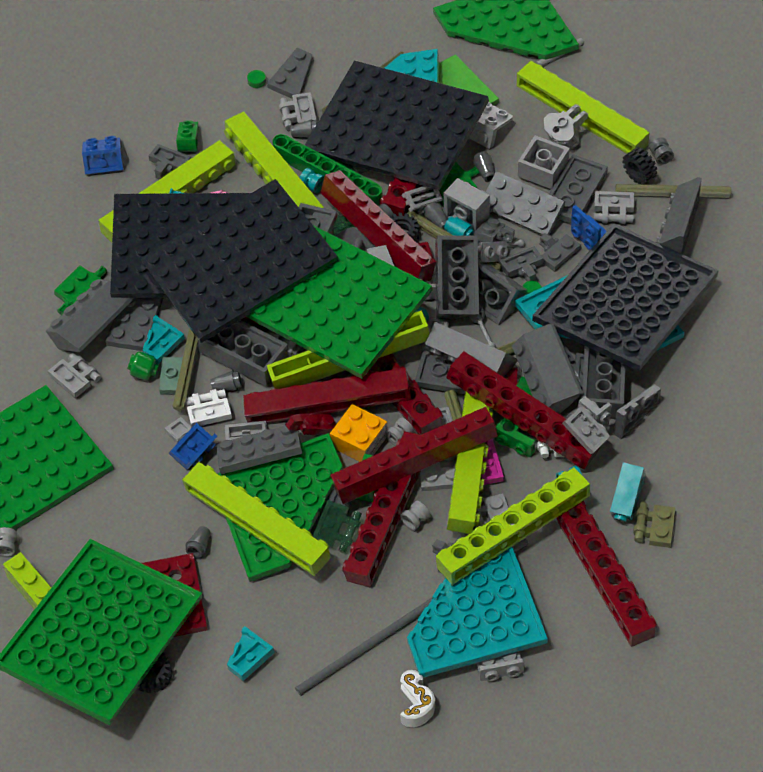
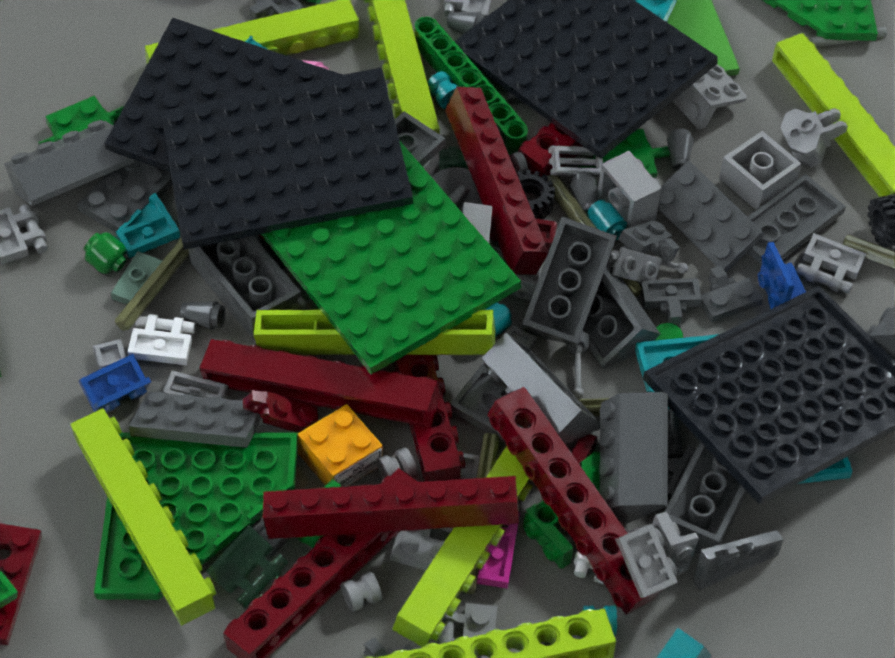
camera: 15 degrees right, 0 degrees up
dark grey cone [185,526,210,558] -> none

